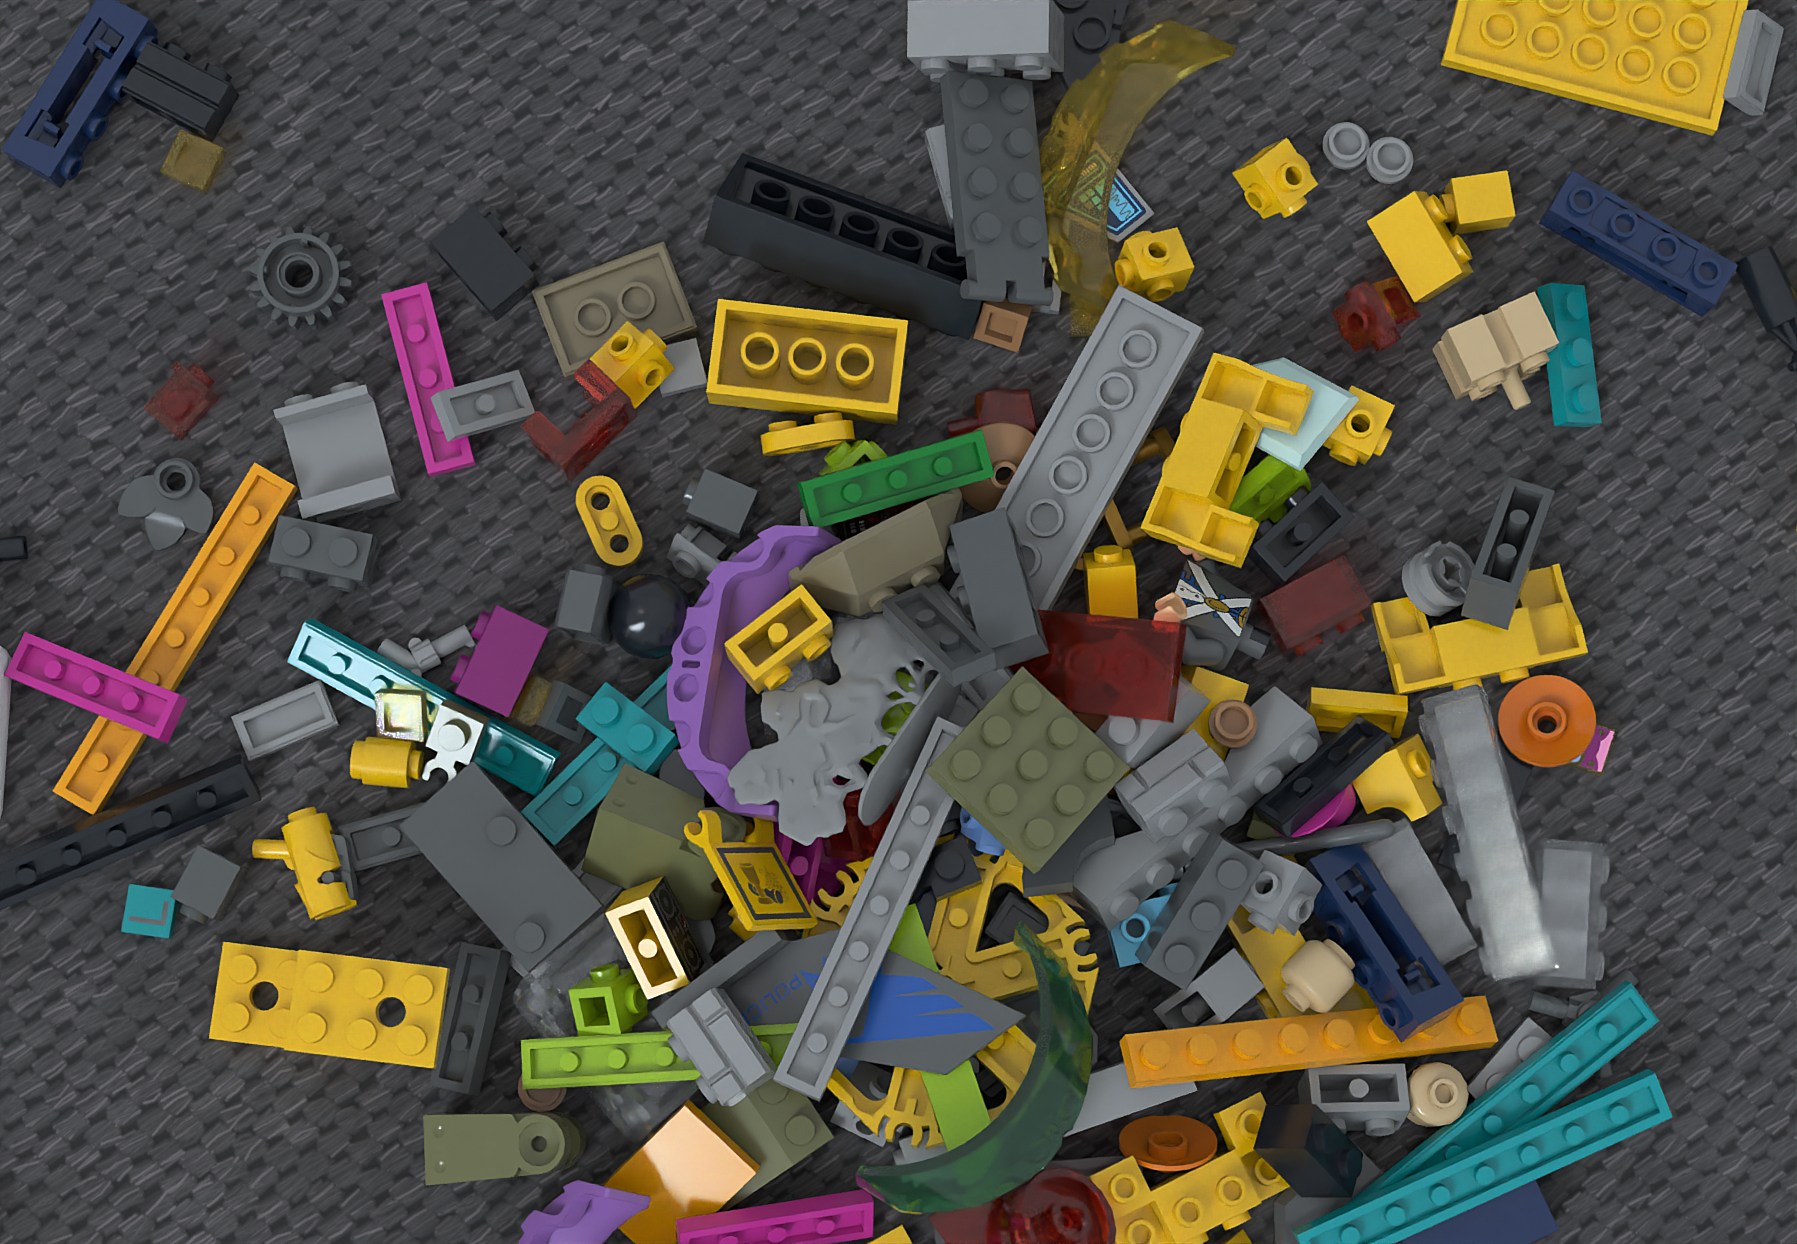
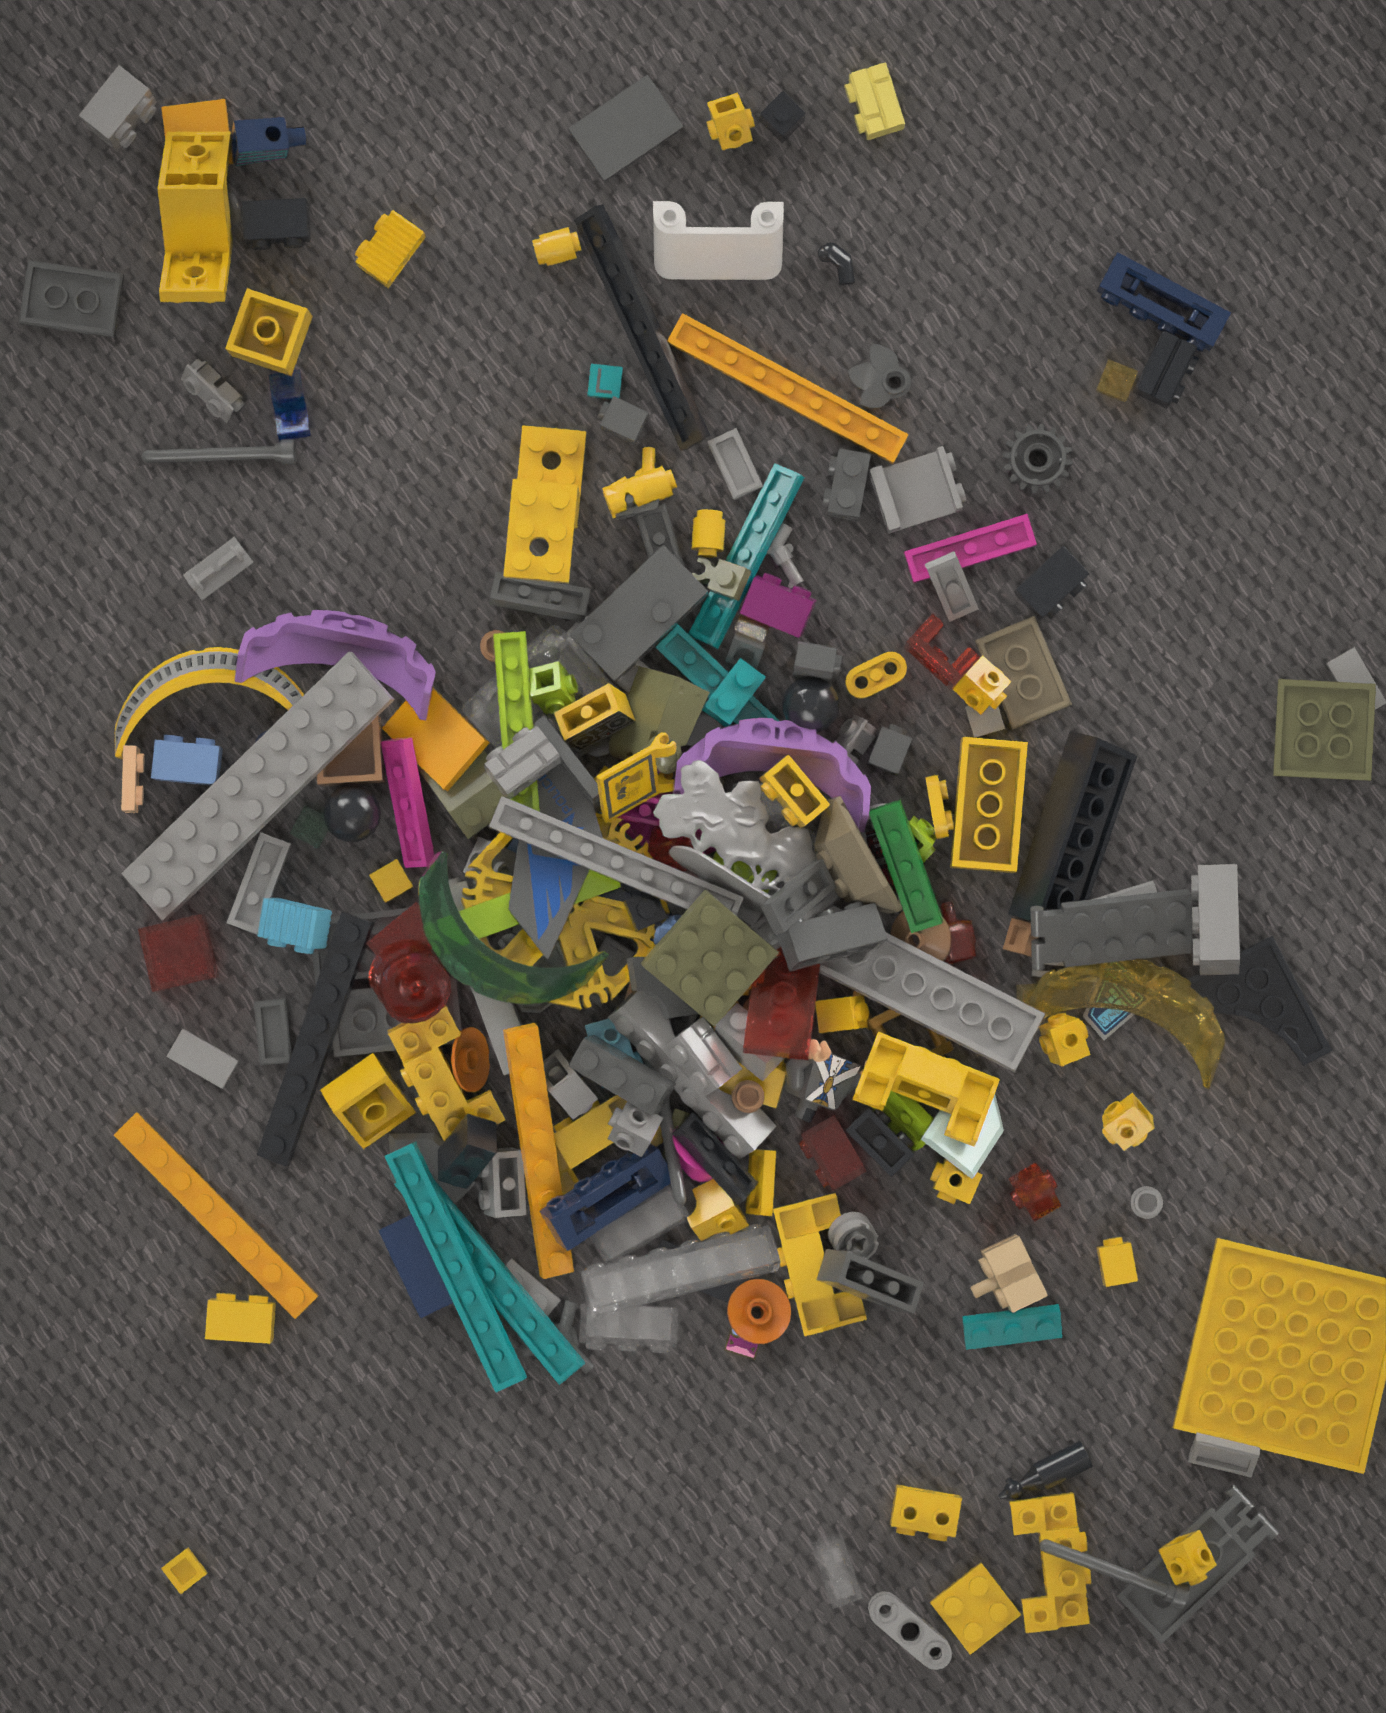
camera: 95 degrees right, 5 degrees up
dark pink plate [4,632,188,744] -> none
clear red bracket [143,360,219,441] -> none
clear yellow tile [375,688,429,742] -> none
olive piece [423,1112,587,1186] -> none
tan head [1281,939,1355,1013] -> none
light grey plate [1322,122,1370,169] -> none
yellow brick [1367,191,1474,303] -> none
tan head [1406,1062,1469,1127] -> none
dark blue brick [1539,170,1738,317] -> none

